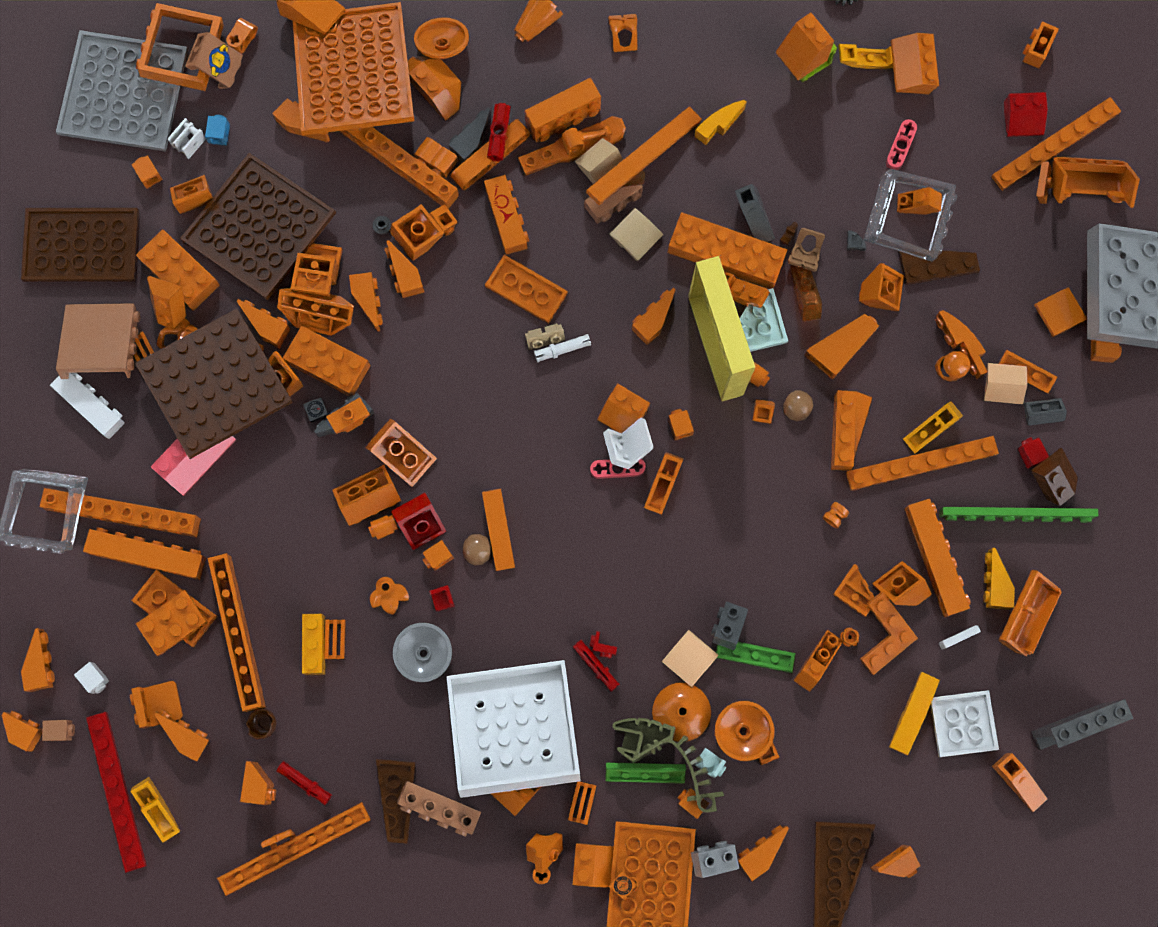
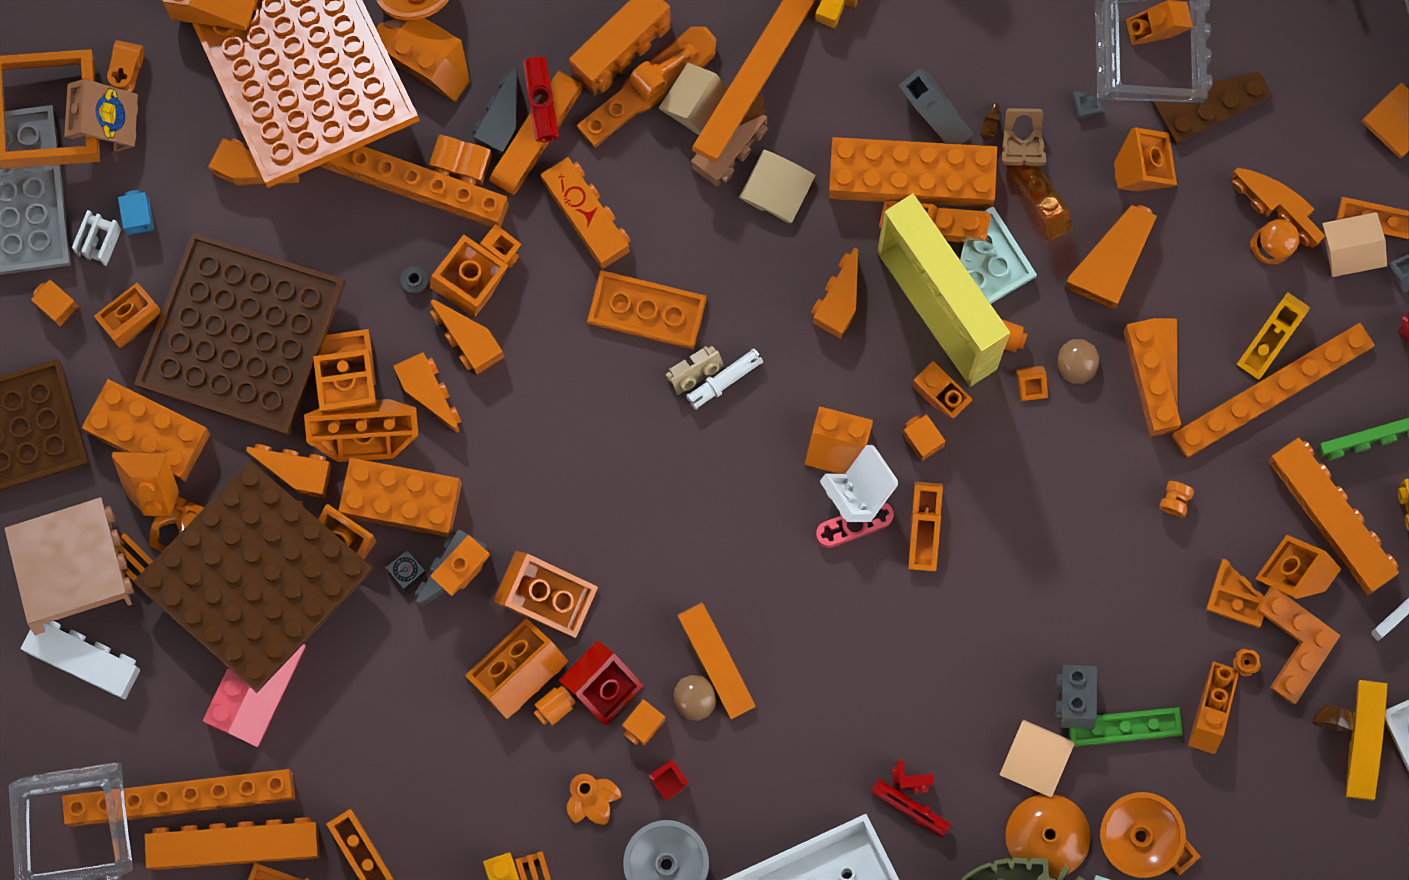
camera: 15 degrees left, 0 degrees up
none -> orange slope [912,361,973,419]
none -> reddish brown hat [1312,705,1354,733]

